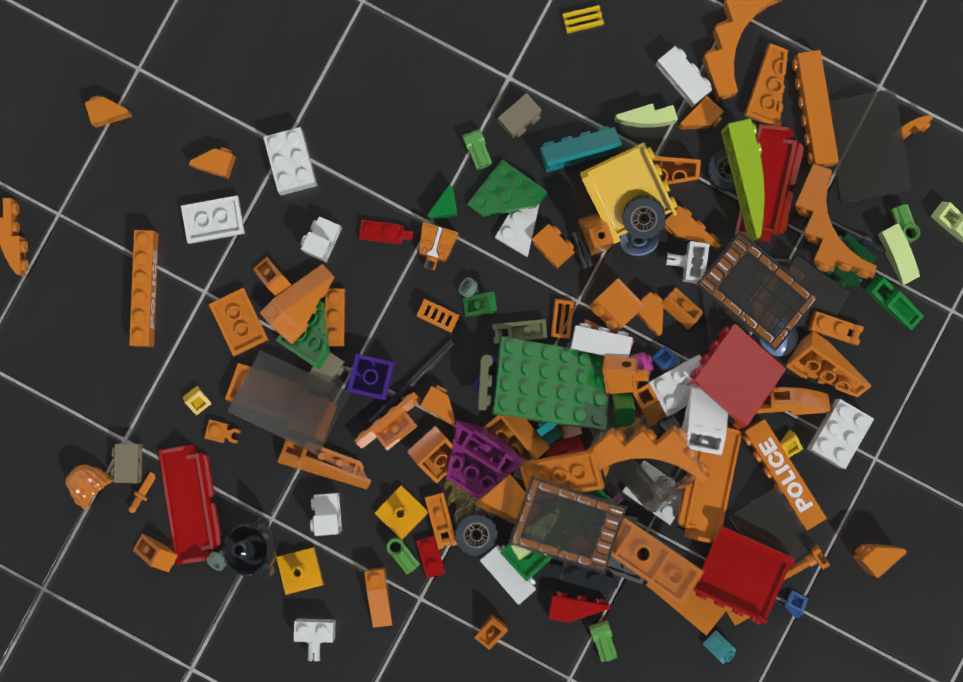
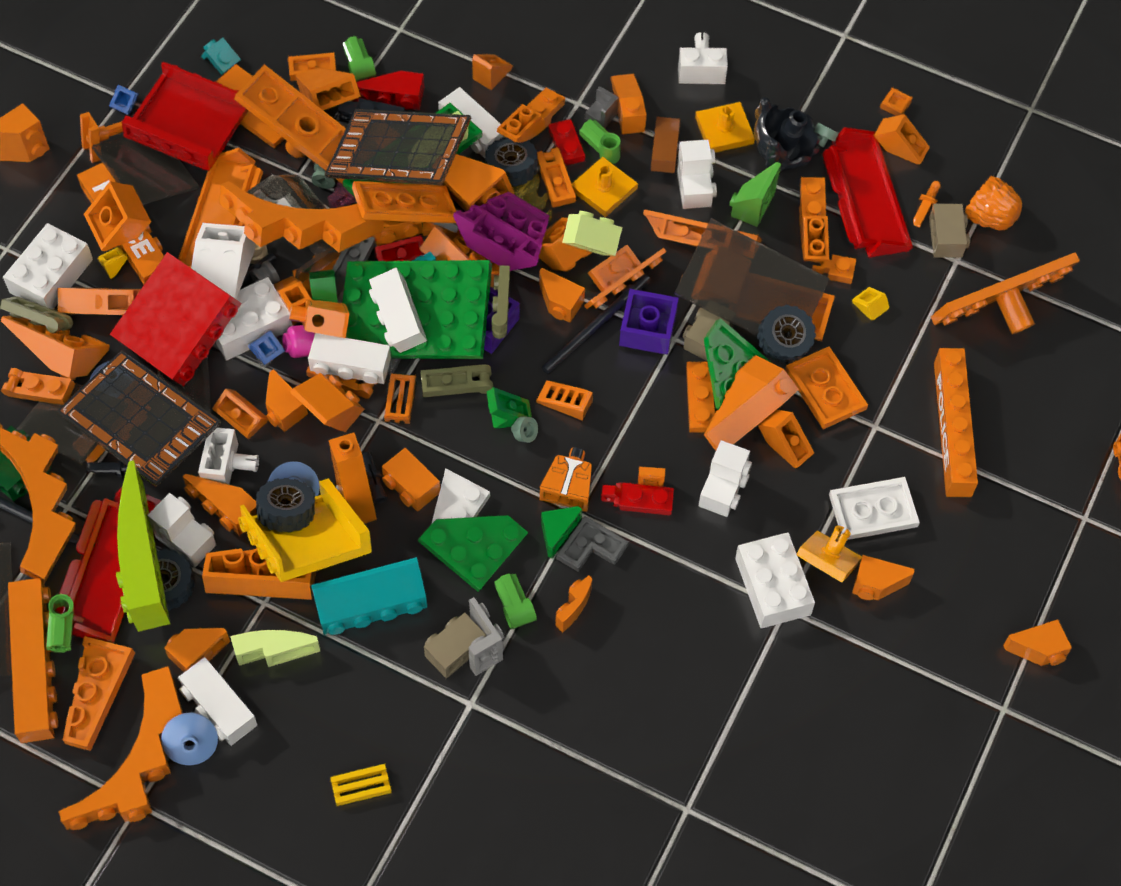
camera: 175 degrees right, 25 degrees down
none -> olive plate [0,296,73,333]
none -> bright green piece [46,594,75,653]
none -> orange slope [84,181,151,251]
none -> white brick [147,493,216,568]
none -> medium blue dish [161,713,218,765]
none -> orange plate [288,53,336,81]
none -> orange slope [295,68,361,110]
none -> white brick [369,268,427,353]
none -> light grey bracket [468,597,505,676]
none -> orange slope [497,88,566,143]
none -> dark grey tile [556,516,629,572]
none -> orange slope [556,575,592,633]
none -> yellowish green brick [562,211,622,256]
none -> flat silver panel [585,87,618,129]
none -> orange tile [638,467,665,487]
none -> dark orange slope [651,117,680,173]
none -> bright green slope [730,162,781,227]
none -> black wheel [757,305,816,363]
none -> light orange tile [796,526,862,582]
none -> orange slope [799,177,829,262]
none -> orange tile [880,88,912,116]
none -> orange plate [931,252,1080,334]

